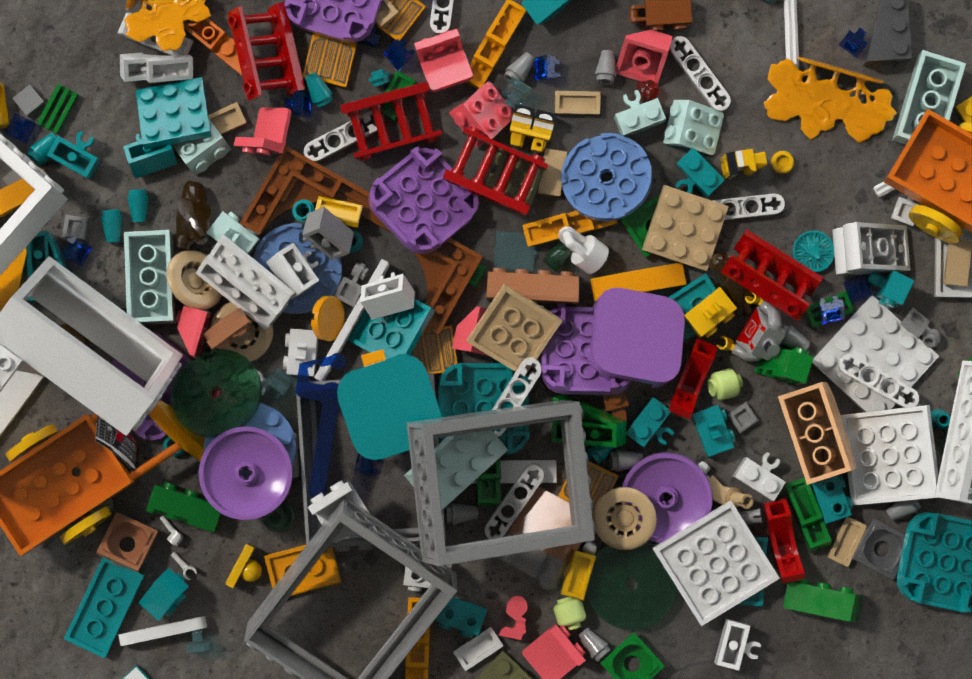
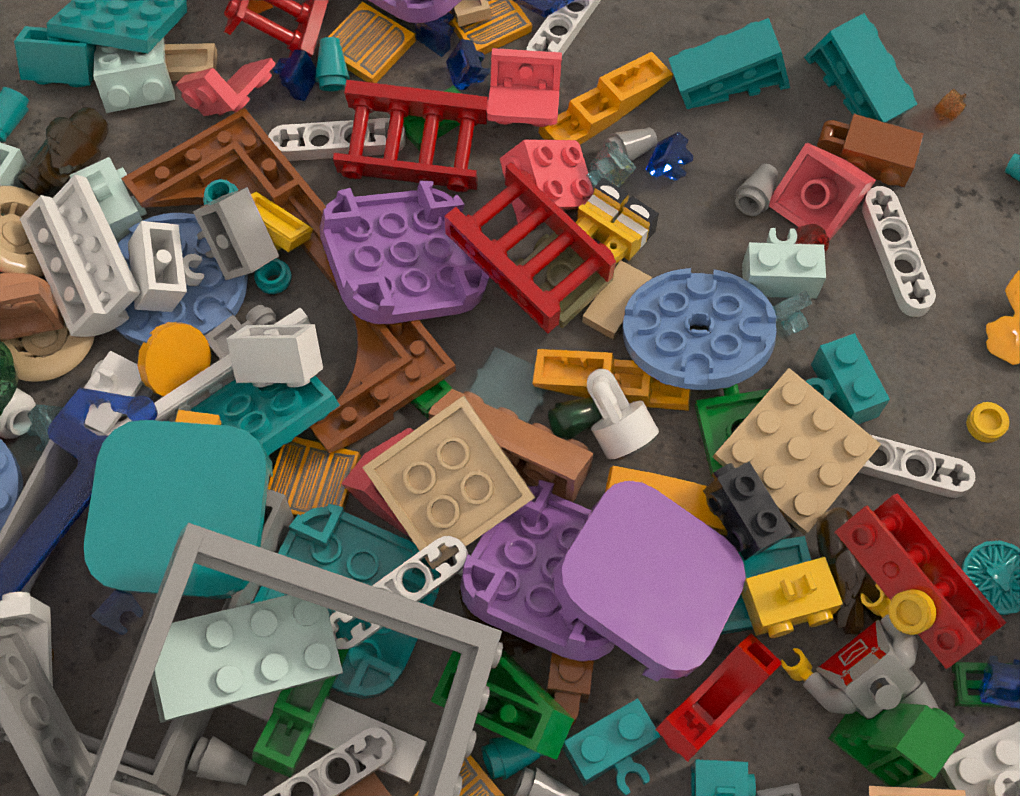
camera: 25 degrees right, 20 degrees down
teal plate [368,68,390,87] -> none
tan tile [555,91,601,115] -> none
light aqua bracket [663,100,724,155] -> none
yellowish green head [707,368,743,401] -> none
yellow hips [720,149,767,181] -> none
none -> black brick [703,461,793,561]
none -> clear light blue tile [772,291,813,336]
none -> yellow tile [888,589,936,635]

